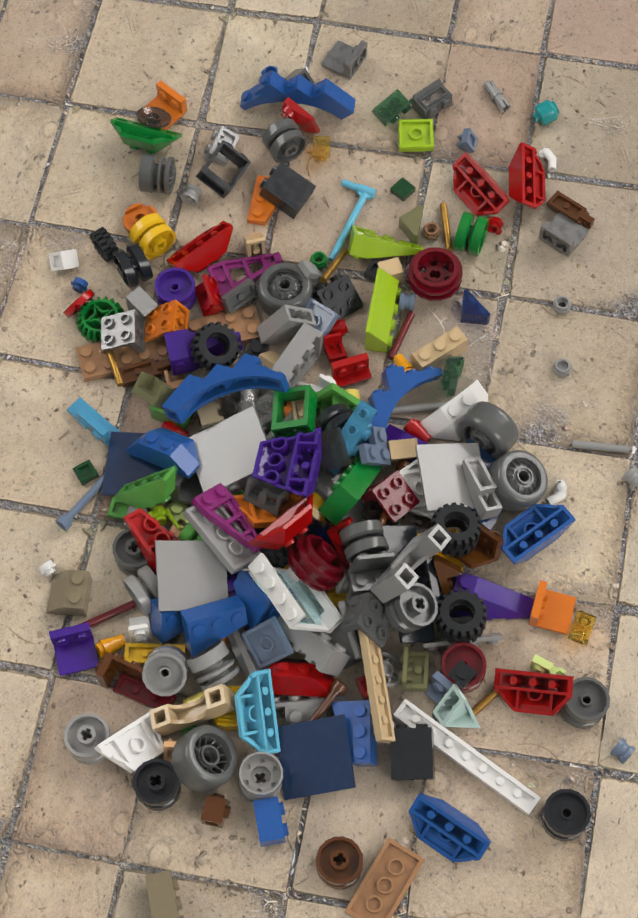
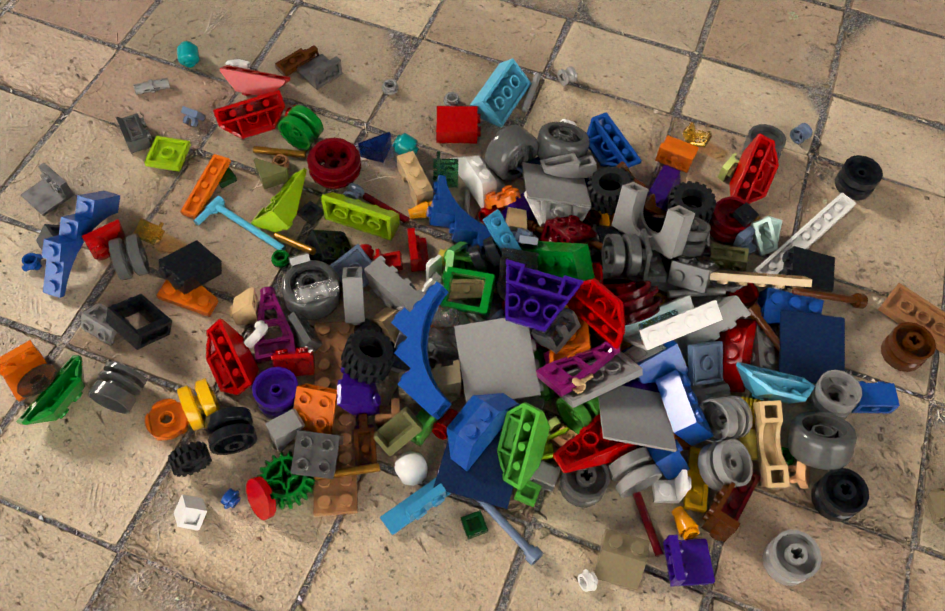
camera: 85 degrees left, 5 degrees down
white wing [94,712,163,774] -> none
light grey wheel [180,184,202,206] -> none
reddish brown brick [201,793,231,828] -> none
clear green bracket [372,89,414,127] -> none
tan panel [378,257,404,282] -> none
blue wedge [408,793,491,863] -> none
none -> orange tile [180,154,231,219]
none -> white arm [244,320,268,349]
none -> clear piece [293,277,340,305]
none -> teal head [393,133,419,155]
none -> white hair [395,451,428,486]
none -> red brick [436,106,481,144]
none -> medium azure slope [469,58,531,127]
none -> orange plate [484,185,521,209]
none -> tan hand [572,373,594,394]
none -> reddish brown piece [792,287,868,309]

